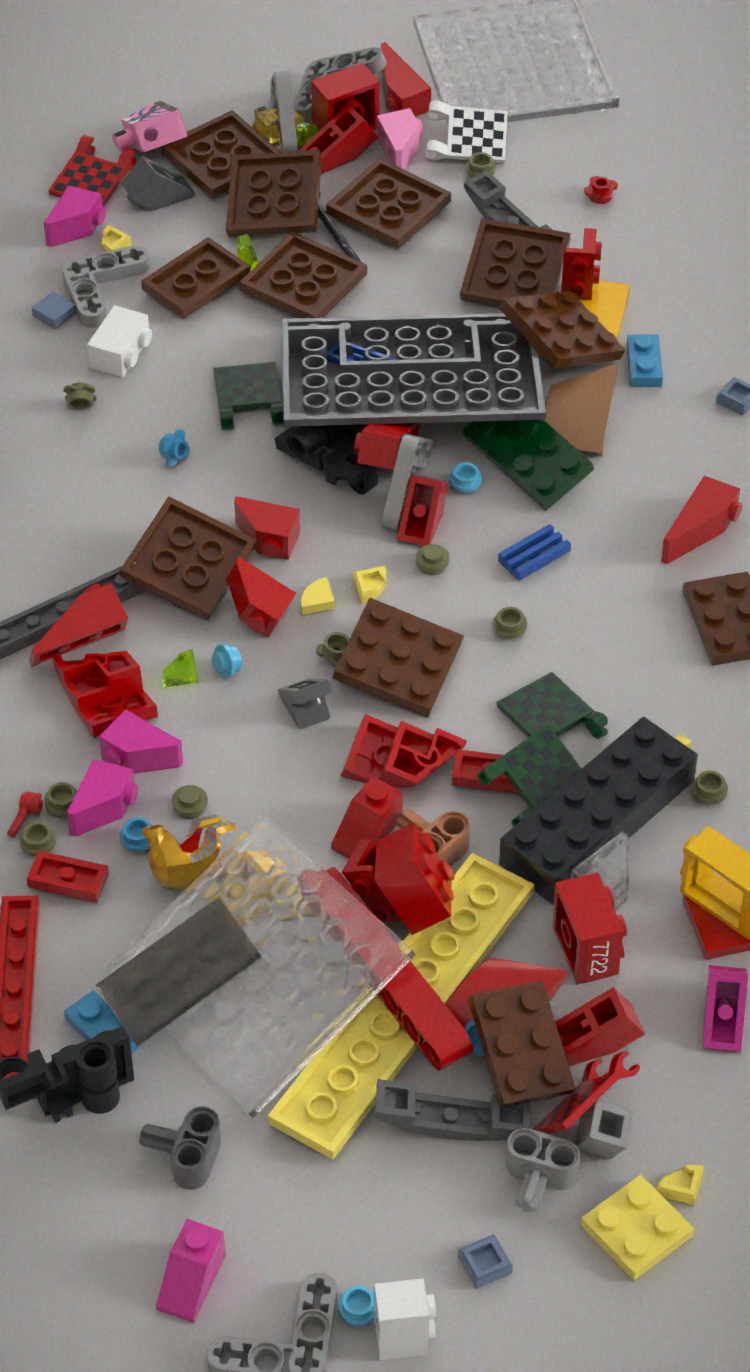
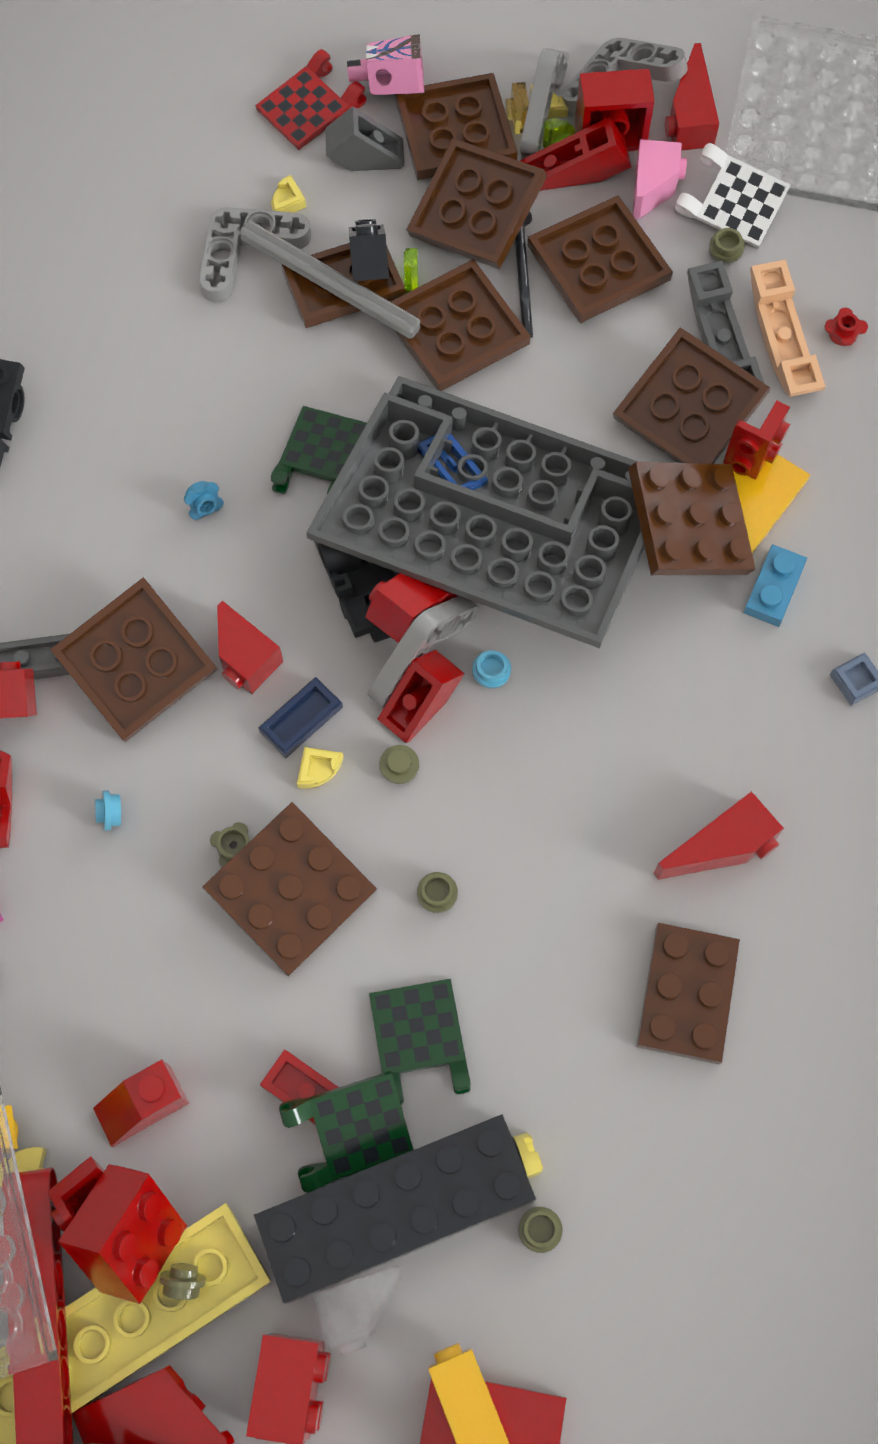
camera: 25 degrees right, 20 degrees up
sand blue tile [32,292,76,329] -> none
dark pink slope [44,186,106,247] -> none
olive plate [64,382,97,410] -> none
white brick [87,305,152,378] -> none
clear neon green tile [163,649,198,688] -> none
red slope [226,557,296,637] -> none
dark grey slope [278,678,332,729] -> none
light yellow tile [301,577,335,615] -> none
red slope [340,714,467,788] -> none
nougat beam [396,810,470,867] -> none
dark green plate [462,420,594,511] -> none
blue tile [498,524,571,581] -> none
medium nougat slope [544,364,619,455] -> none
none -> olive plate [160,1263,206,1300]
none -> light grey axle [240,221,421,338]
none -> dark blue tile [258,677,343,758]
none -> black slope [348,219,389,282]
none -> light nougat slope [750,259,826,397]

